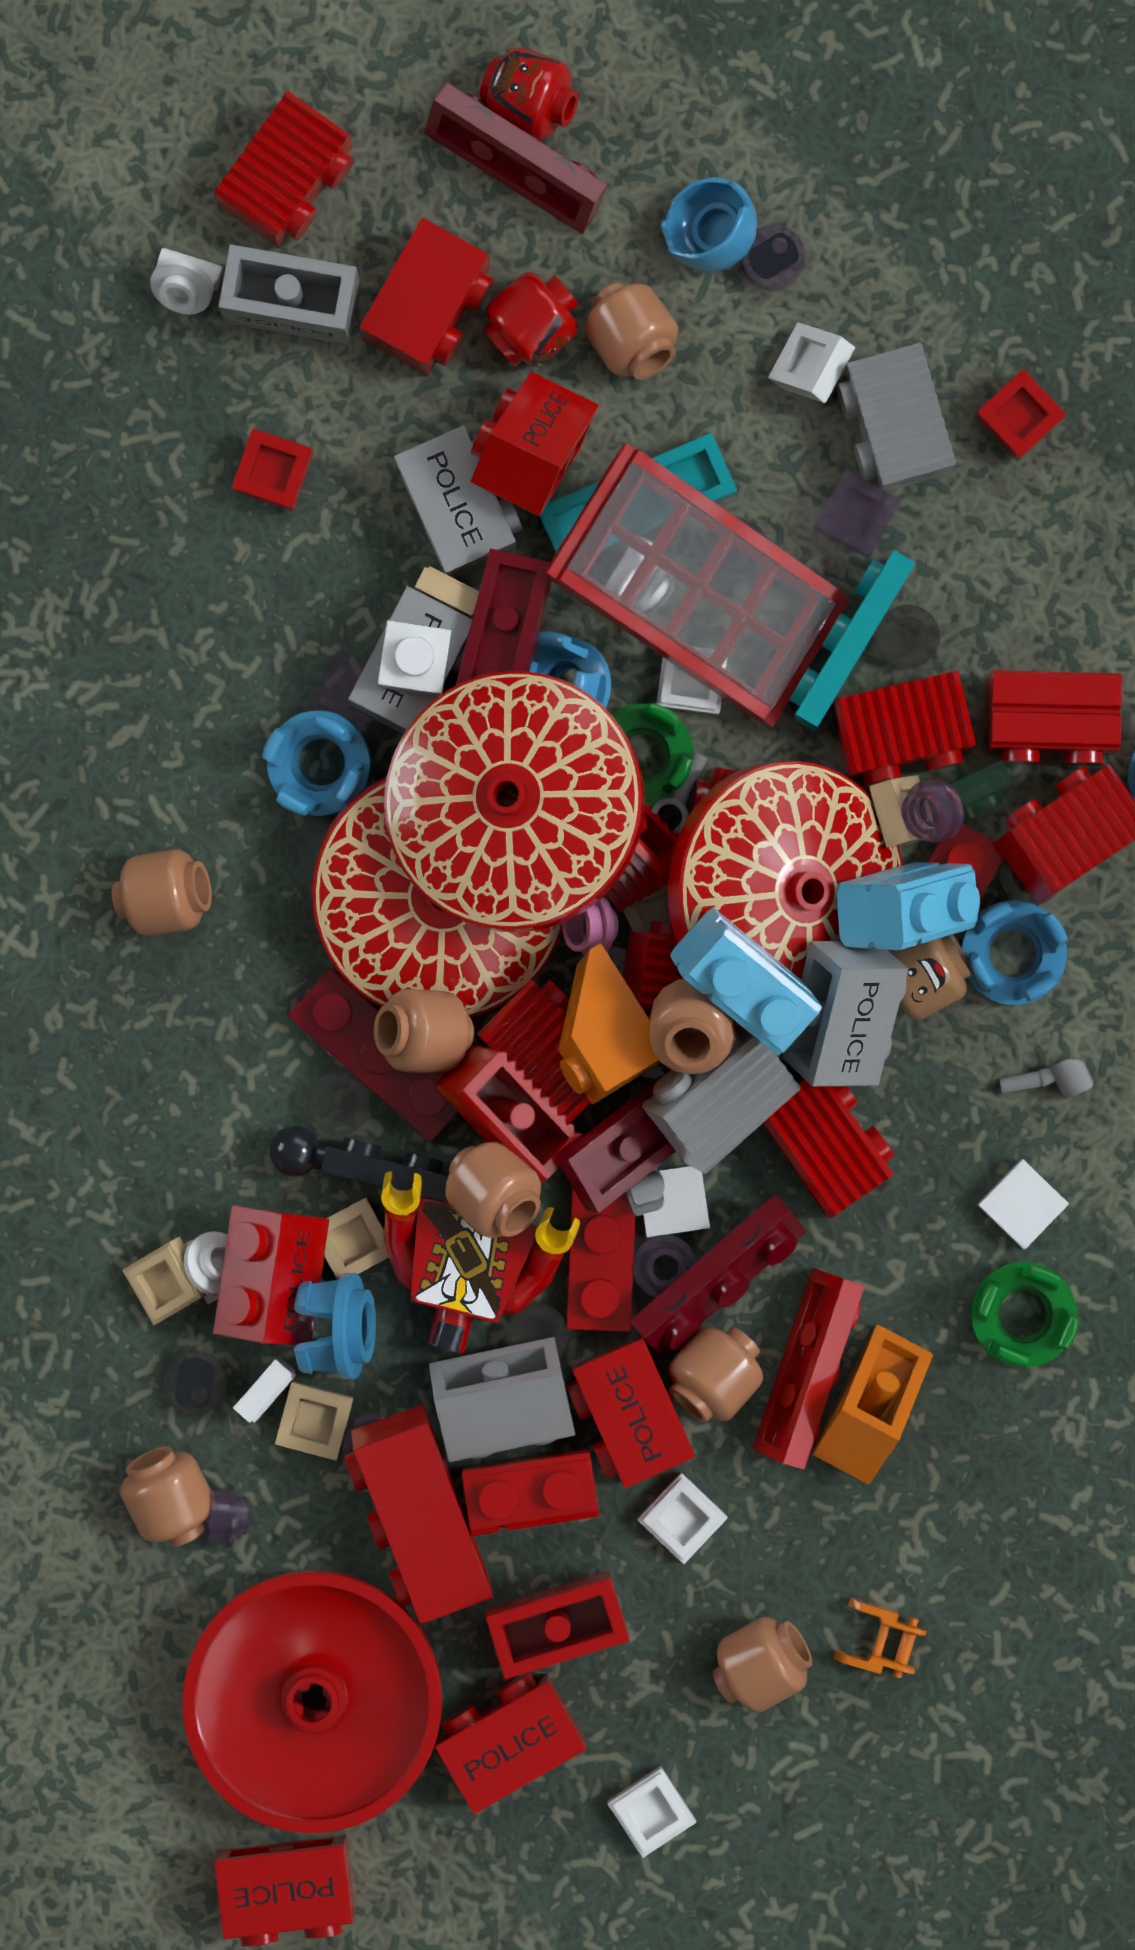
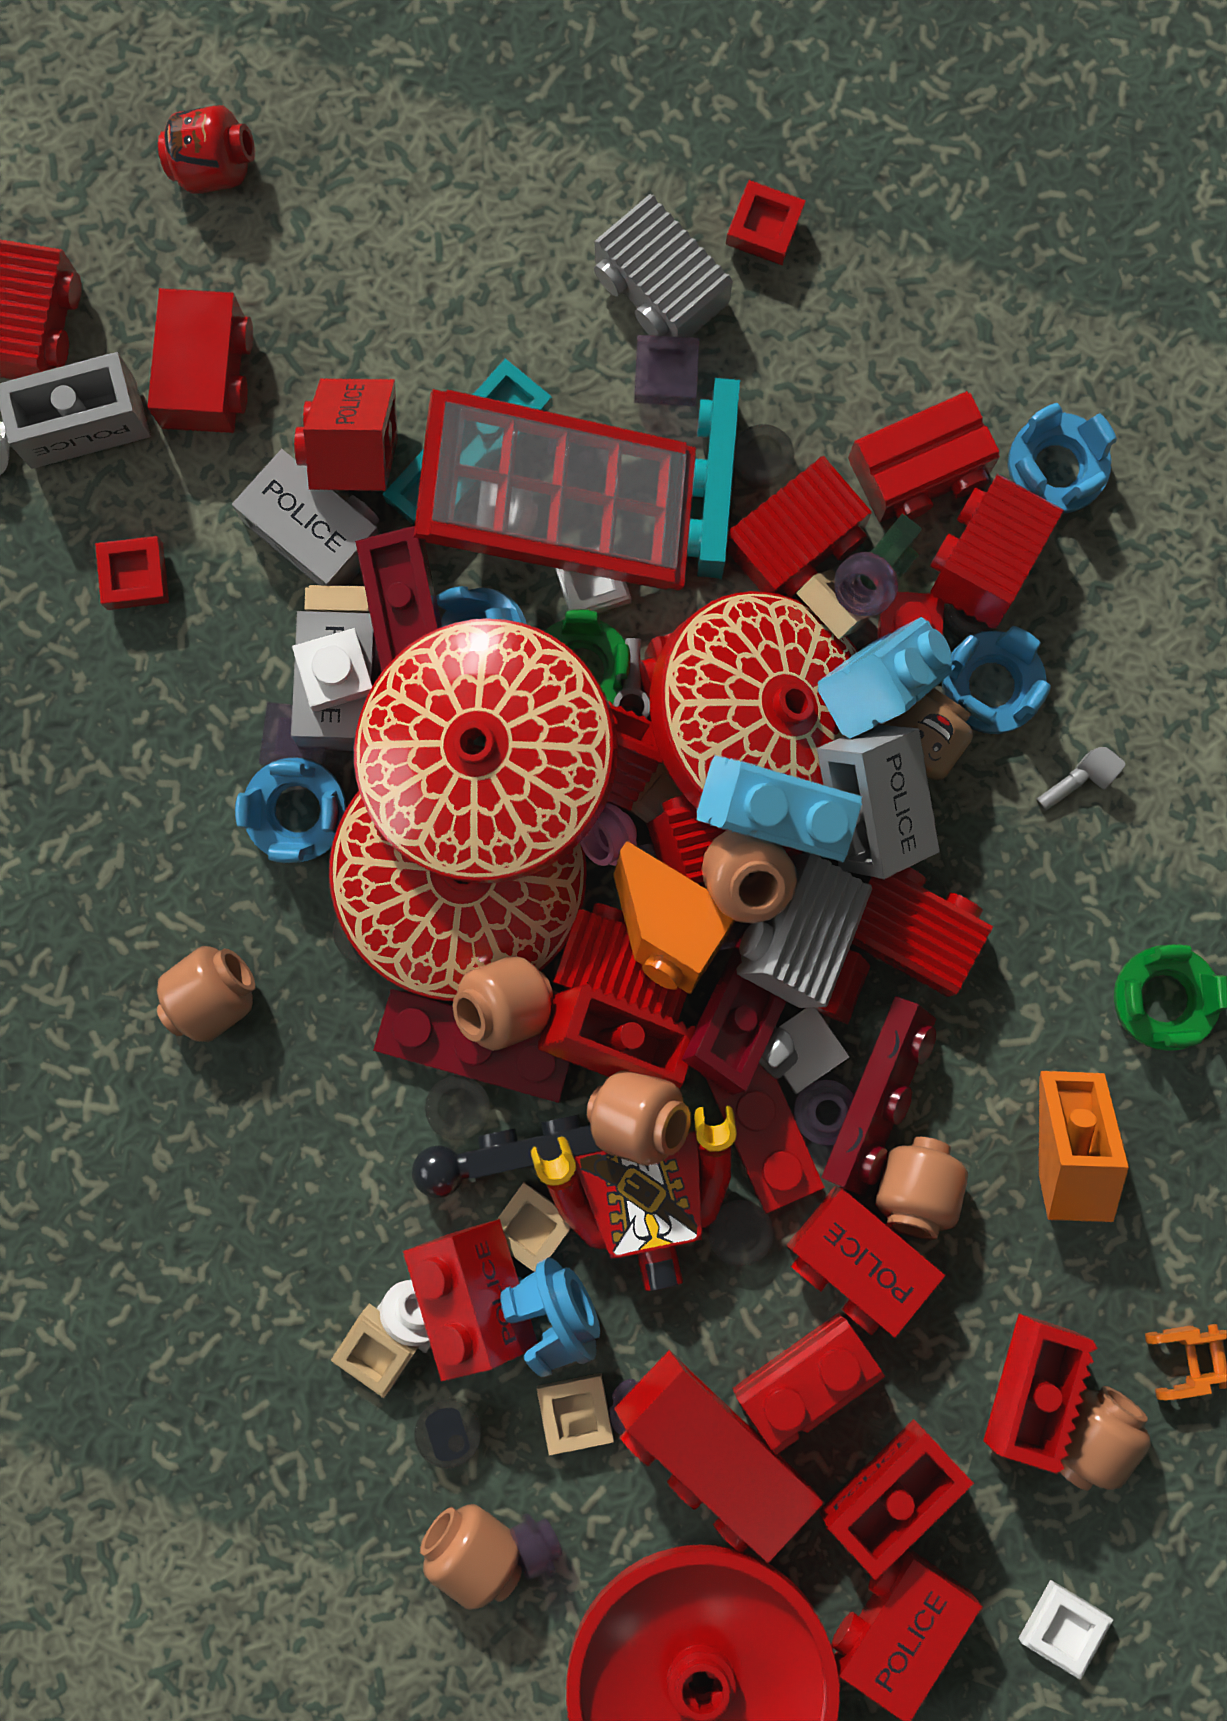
camera: 25 degrees left, 5 degrees down
white tile [233,1356,296,1423] -> none
dark red plate [424,83,608,235] -> none
light grey brick [429,1337,575,1462] -> none
red head [483,272,579,367] -> none
nougat head [585,283,679,380] -> none
white tile [637,1472,728,1564] -> none
dark azure hair [660,177,757,274] -> none
tile [741,225,805,292] -> none
red plate [752,1267,865,1470] -> none
white plate [768,322,855,403] -> none
white tile [977,1159,1069,1250] -> none
none -> red plate [814,950,870,1025]
none -> red brick [983,1313,1098,1474]

